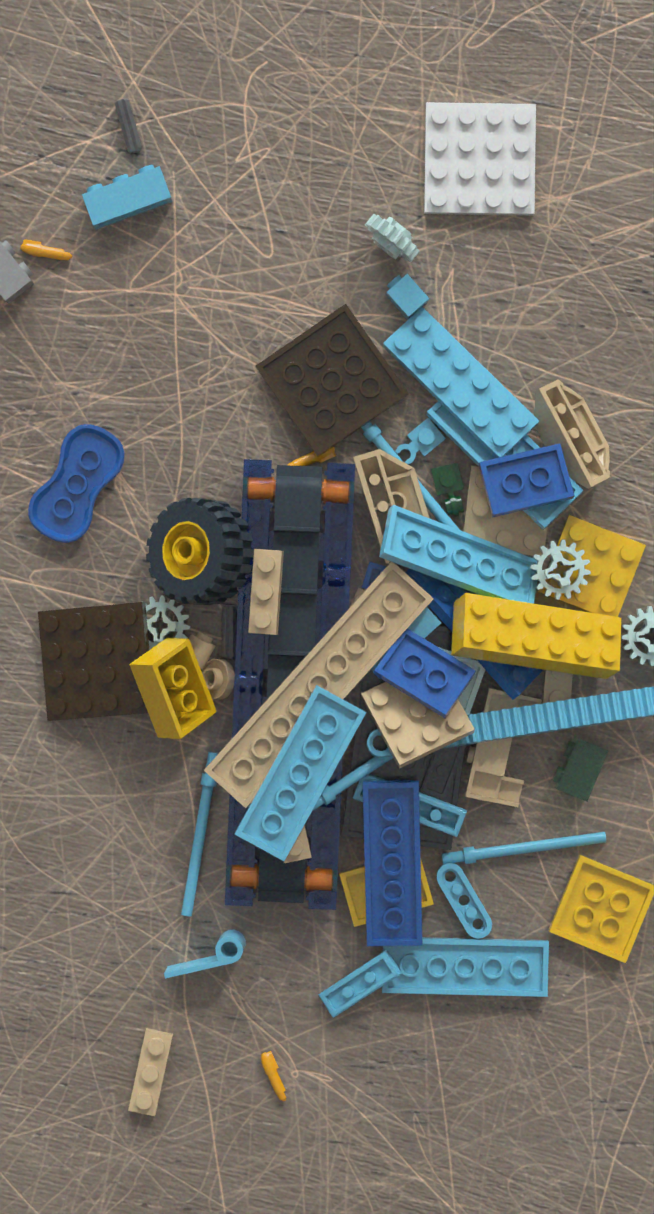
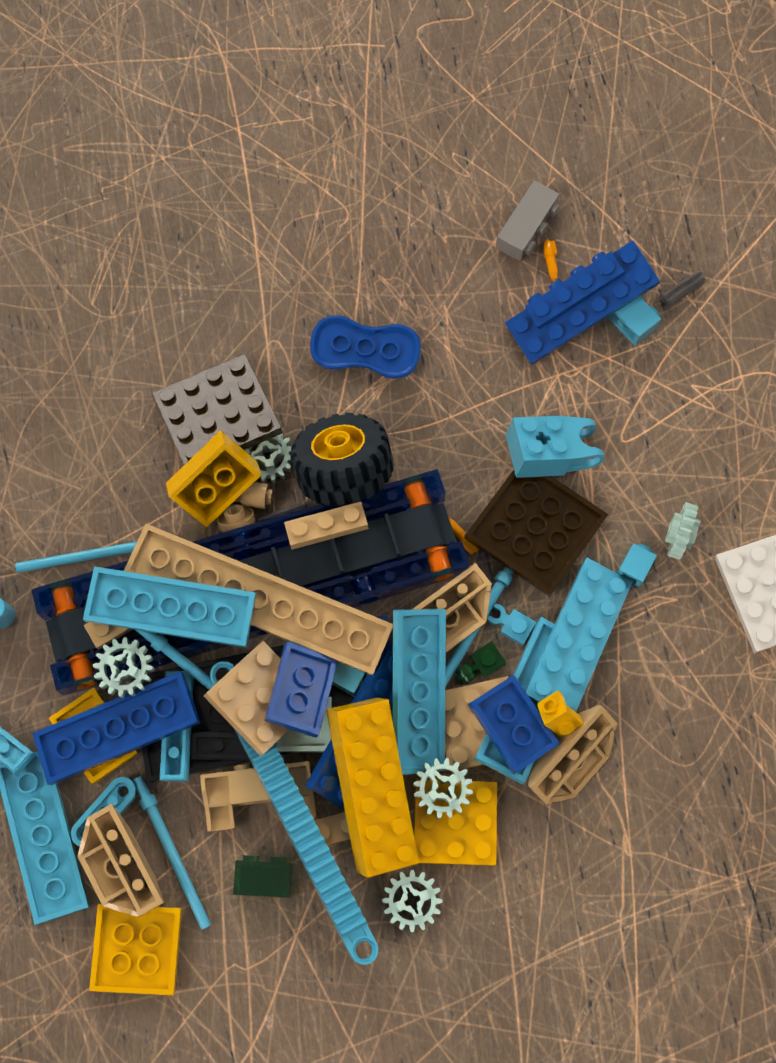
camera: 75 degrees right, 15 degrees down
none -> tan wedge [77,804,164,917]
none -> light aqua gear [93,637,154,698]
none -> blue plate [505,240,660,365]
none -> medium azure brick [506,416,605,478]
none -> yellow bracket [537,691,583,737]

